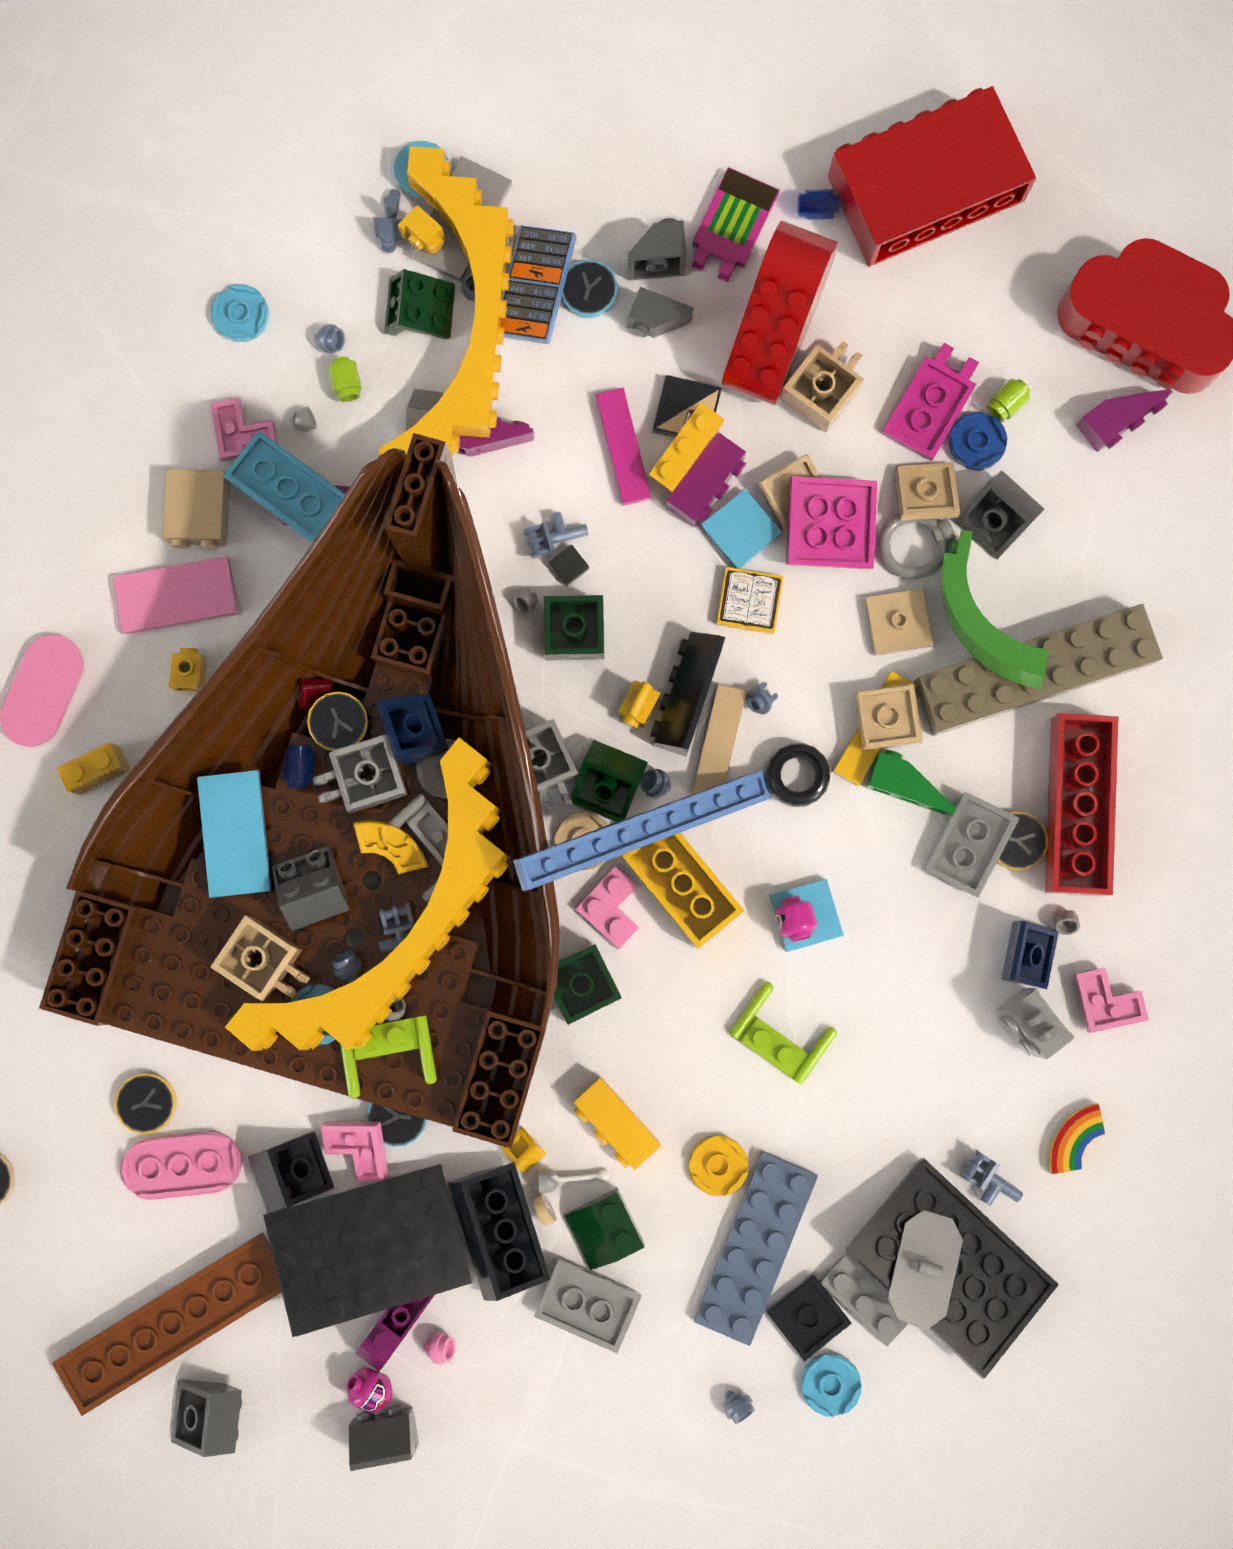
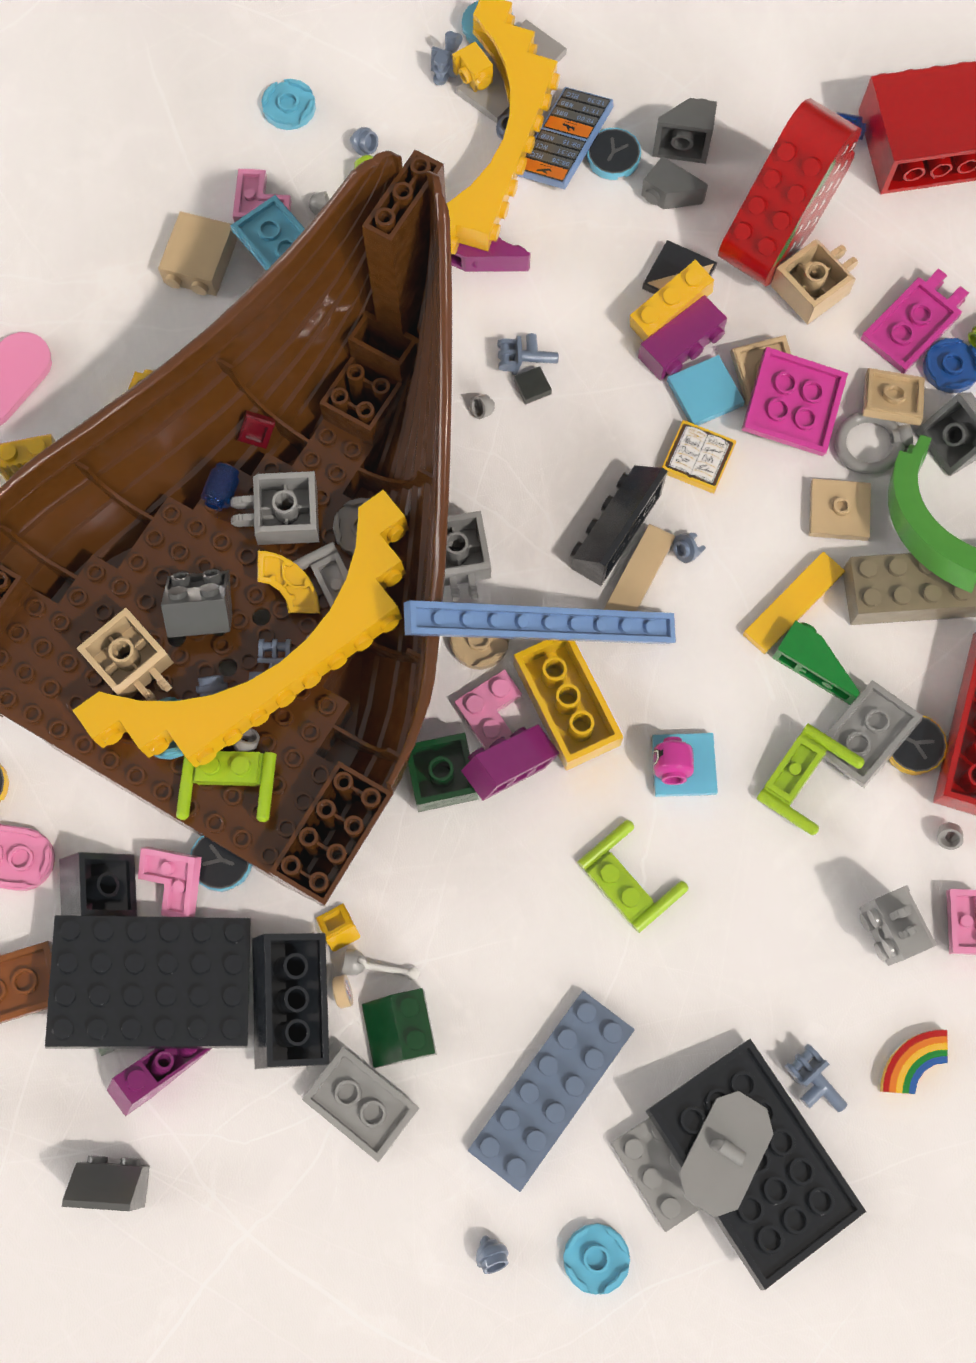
camera: 10 degrees right, 10 degrees down
bright pink tile [113,556,238,635] -> none
medium azure tile [197,770,272,898] -> none
black tile [307,692,369,751] -> none
dark pink head [346,1367,393,1413] -> none
dark blue slope [376,694,449,767] -> none
dark green bracket [384,269,455,339] -> none
bright pink plate [423,1332,456,1364] -> none
dark green brick [544,595,605,660] -> none
dark green slope [570,740,648,822] -> none
yellow brick [573,1076,661,1170] -> none
dark pink tile [596,387,651,506] -> none
yellow brick [618,680,661,729] -> none
sand blue plate [641,769,671,798] -> none
yellow tile [689,1135,749,1196] -> none
tile [692,167,780,282] -> none
black wheel [766,743,830,807] -> none
black tile [766,1273,852,1361] -> none
tan plate [854,684,923,751] -> none
dark blue slope [1001,921,1059,990] -> none
none -> magenta brick [461,724,560,801]
none -> lime plate [756,723,865,835]

